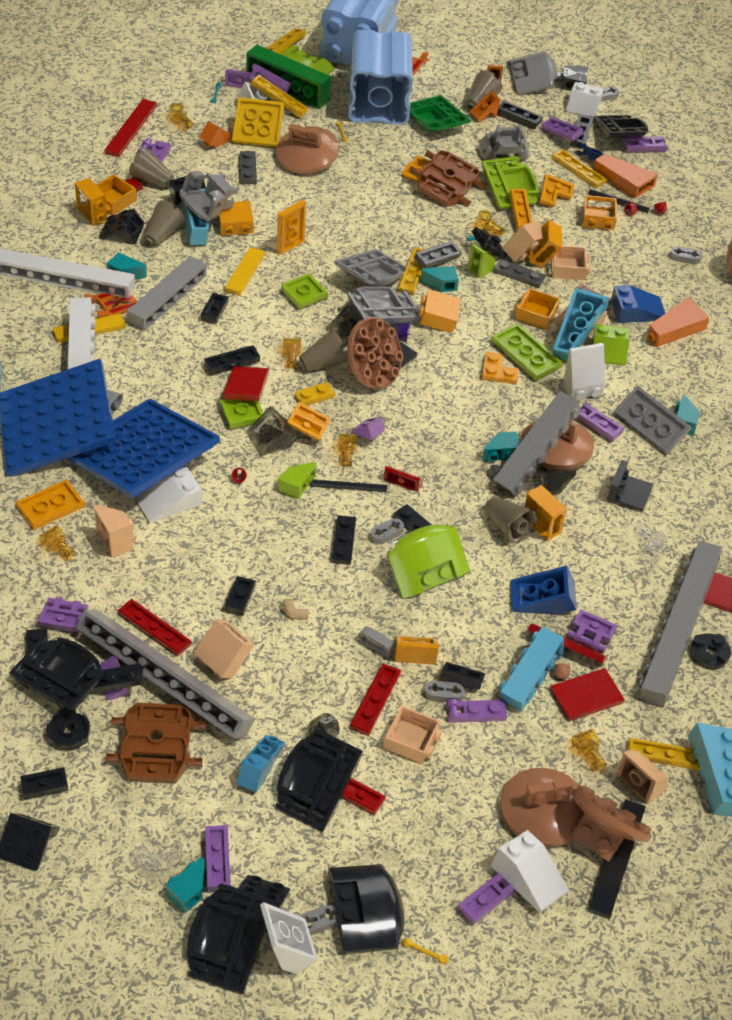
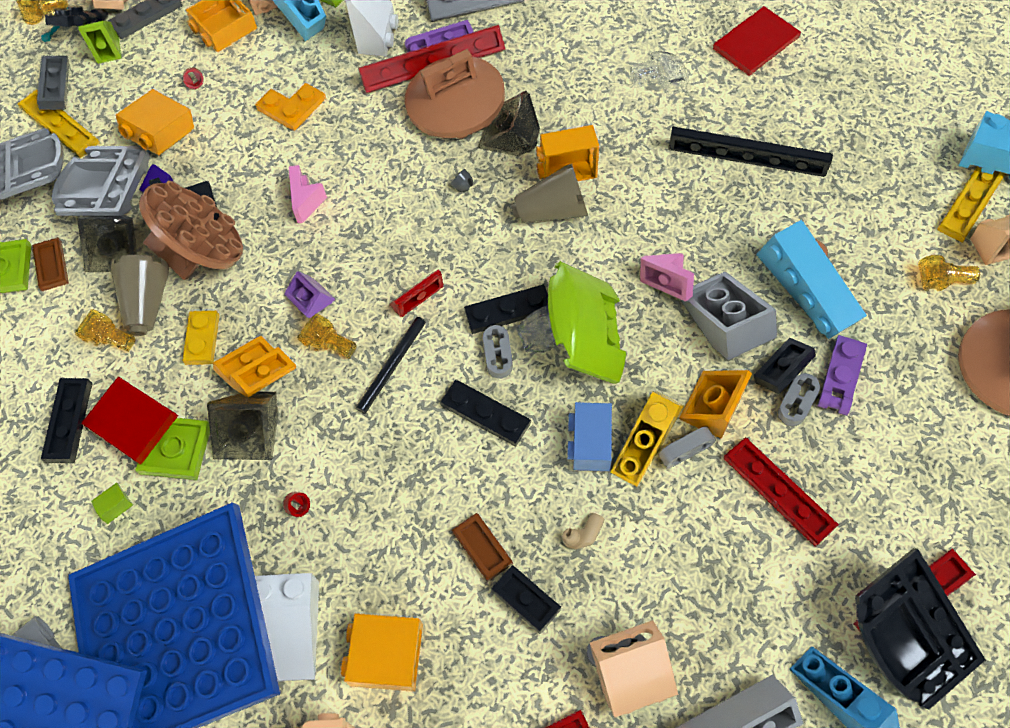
camera: 55 degrees left, 15 degrees up
lime slope [277,462,317,499] -> none
clear smoke head [308,713,340,737] -> none
light nougat piece [383,705,442,764] -> none
teal slope [421,266,459,292] -> none
teal slope [482,431,520,462] -> none
lime plate [491,323,563,381] -> none
light grey brick [493,390,581,497] -> none
blue slope [511,565,577,615] -> none
red tile [528,623,607,664] -> none
red tile [550,668,625,722] -> none
medium lavender plate [566,609,618,654] -> none
black bracket [607,460,653,511] -> none
light grey brick [638,541,722,707] -> none
black plate [690,633,731,670] -> none
none -> dark orange tile [32,237,69,292]
none -> lime slope [91,482,133,524]
none -> red hinge [183,67,204,89]
none -> bright pink slope [289,165,327,223]
none -> light orange piece [341,613,423,692]
none -> red tile [358,24,505,93]
none -> dark orange tile [452,513,513,582]
none -> medium blue brick [568,402,612,471]
none -> yellow slope [610,391,684,487]
none -> bright pink slope [640,253,694,302]
none -> black tile [669,126,833,177]
none -> light grey slope [680,272,777,360]

